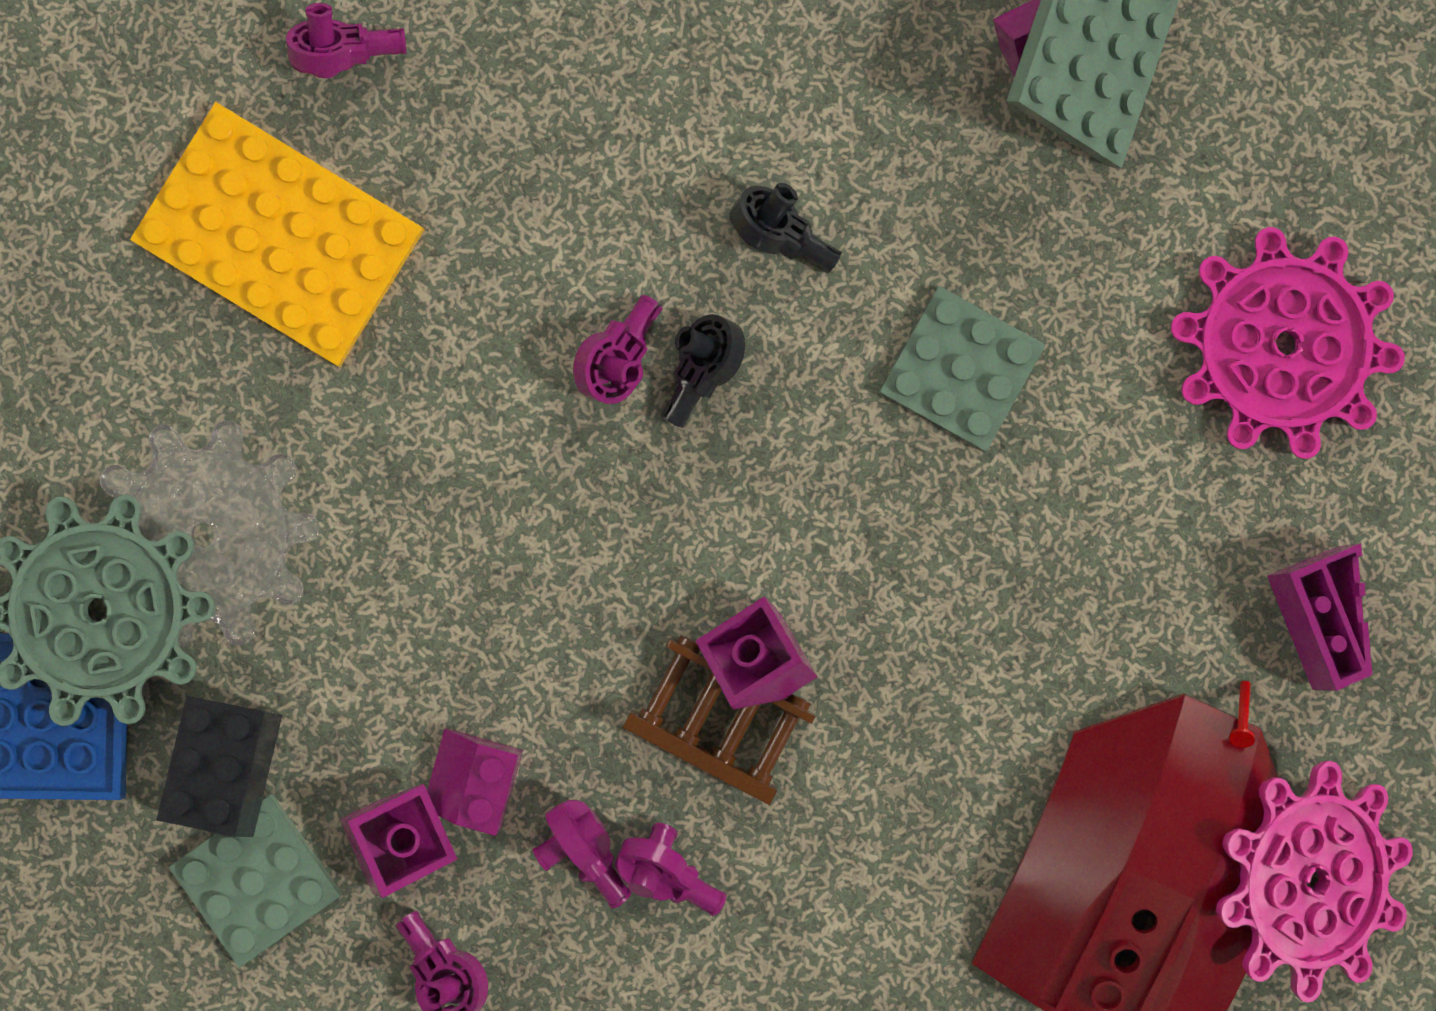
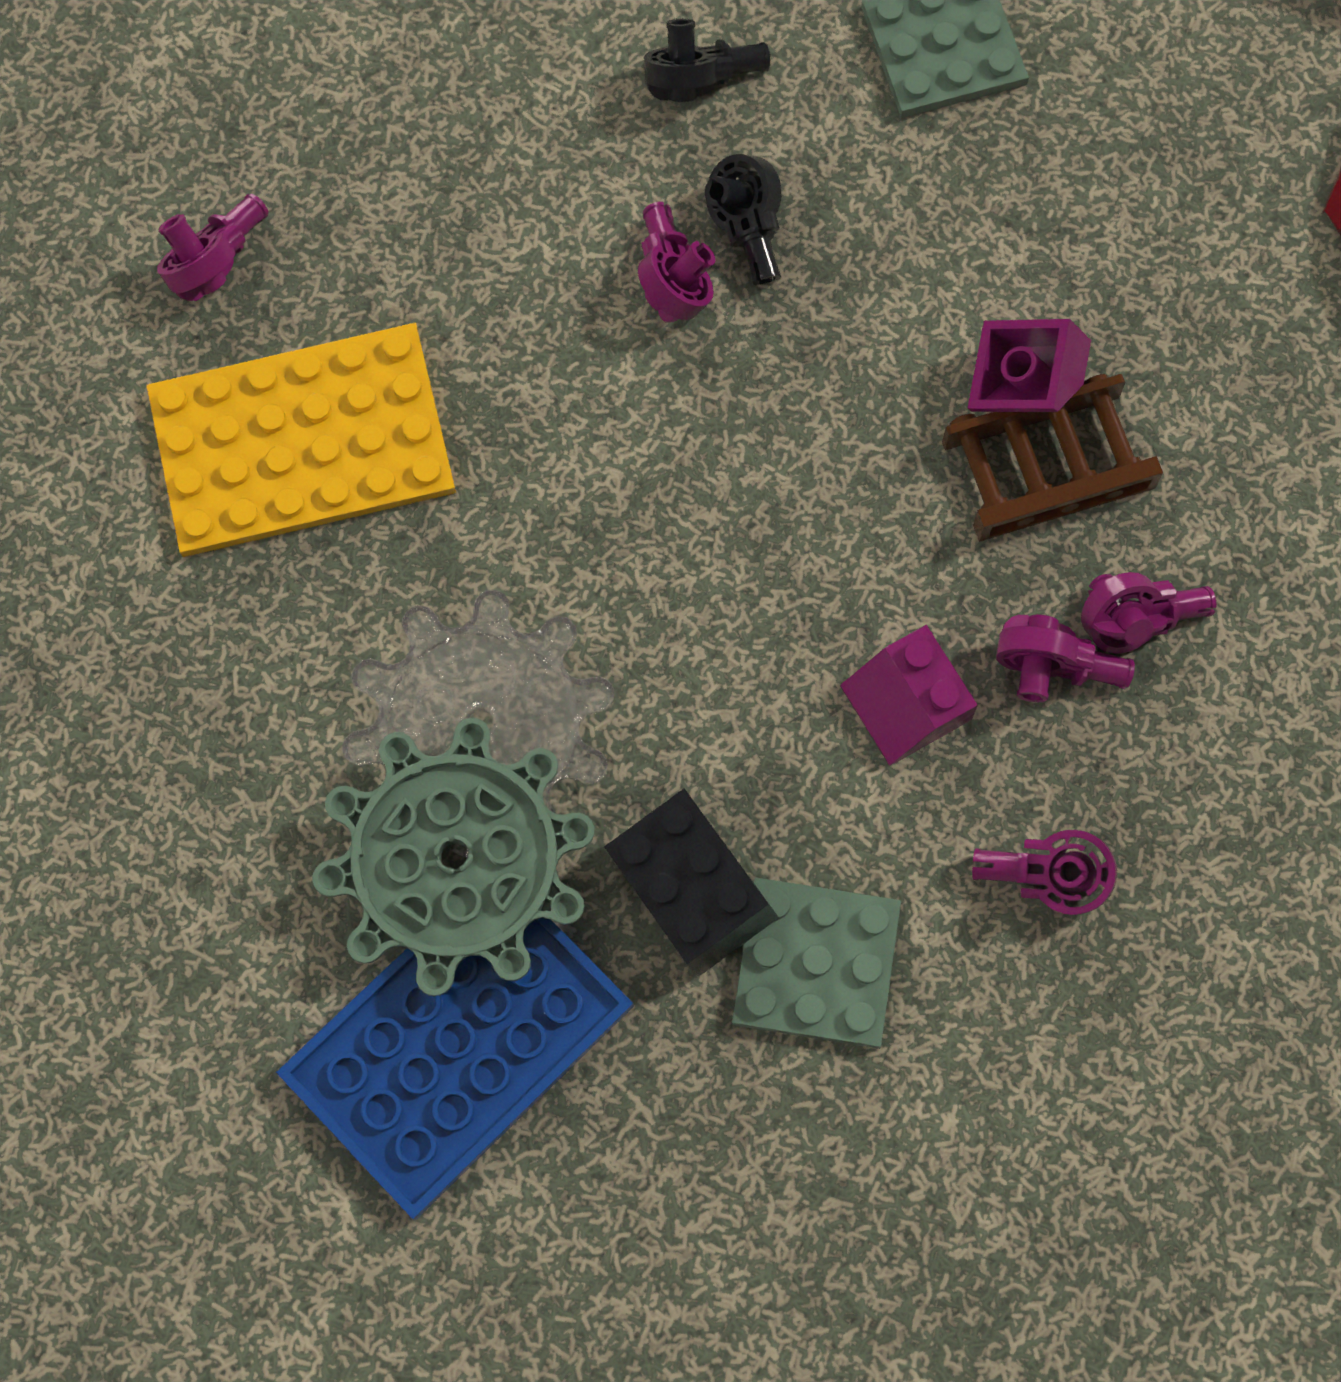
camera: 45 degrees left, 15 degrees down
magenta slope [339,784,458,898] -> none

